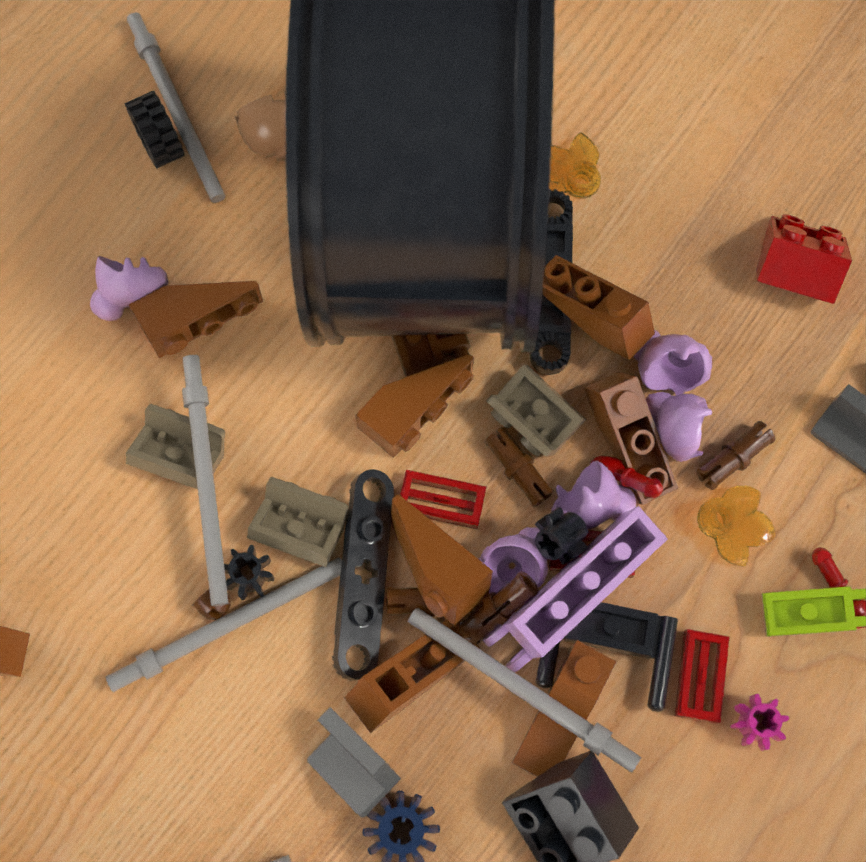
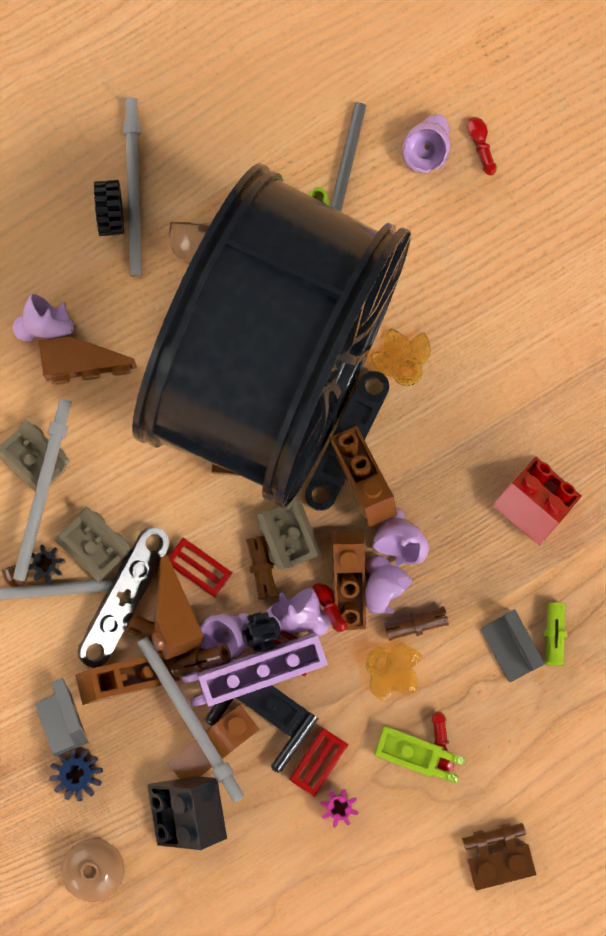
camera: 25 degrees right, 10 degrees up
dark orange slope [356,354,474,458] -> none

